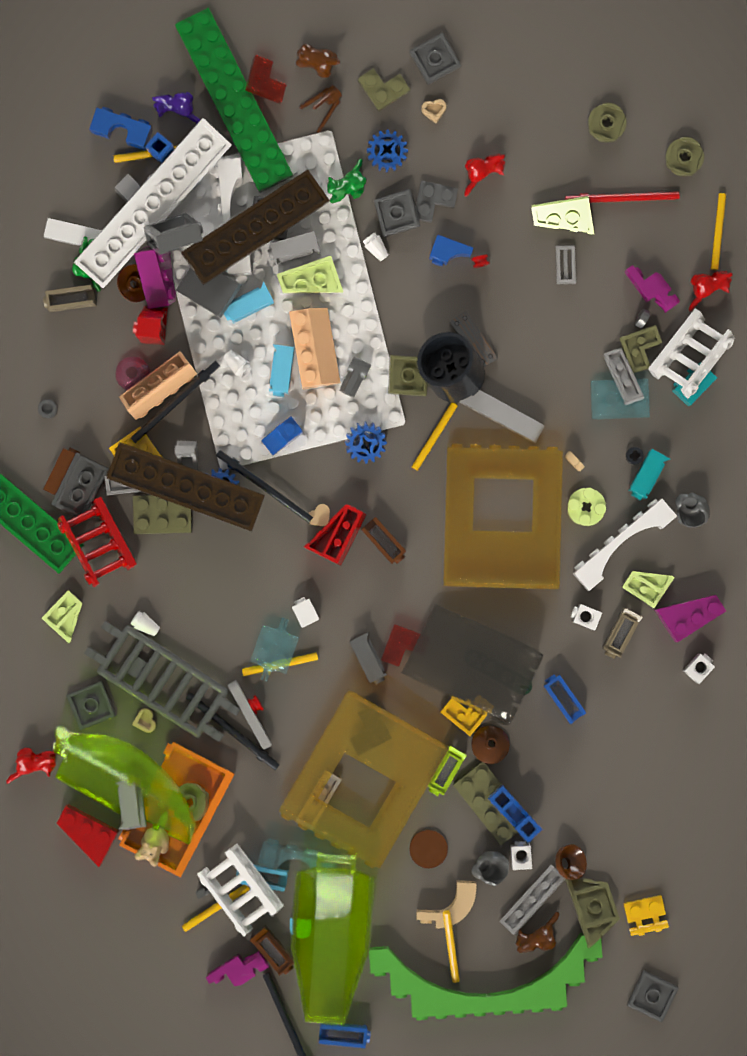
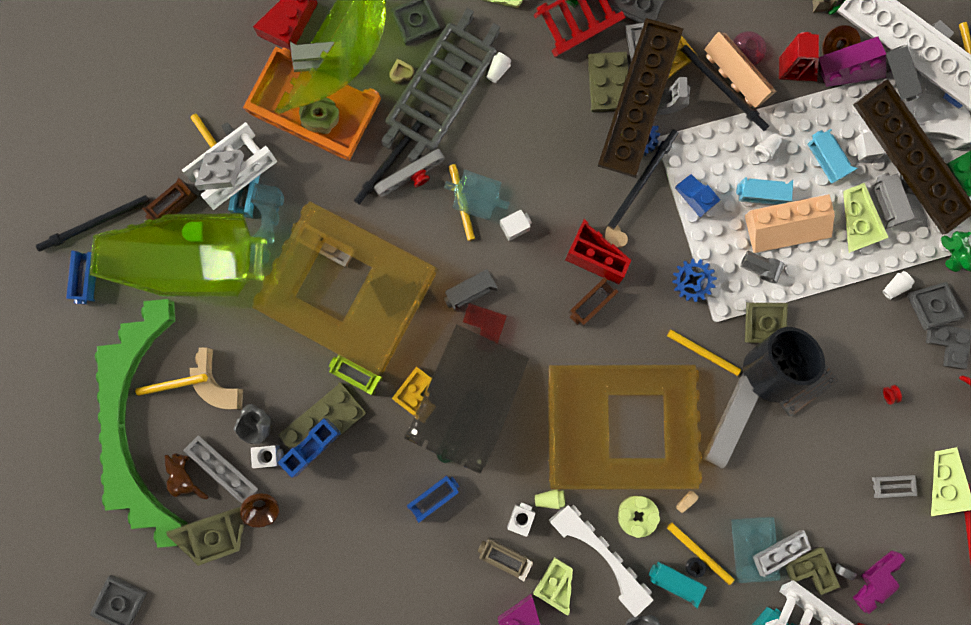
camera: 90 degrees right, 5 degrees down
tan animal [135,812,169,866] -> none
dark grey tile [176,268,242,318] -> none
magenta plate [205,951,269,986] -> none
reddish brown piece [409,830,448,869] -> none
blue arch [429,235,473,266] -> none
reddish brown dish [471,726,510,764] -> none
yellow plate [623,895,669,936] -> none
none -> light grey plate [195,150,244,190]
none -> yellowish green cone [535,489,565,509]
none -> yellow bar [667,522,734,585]

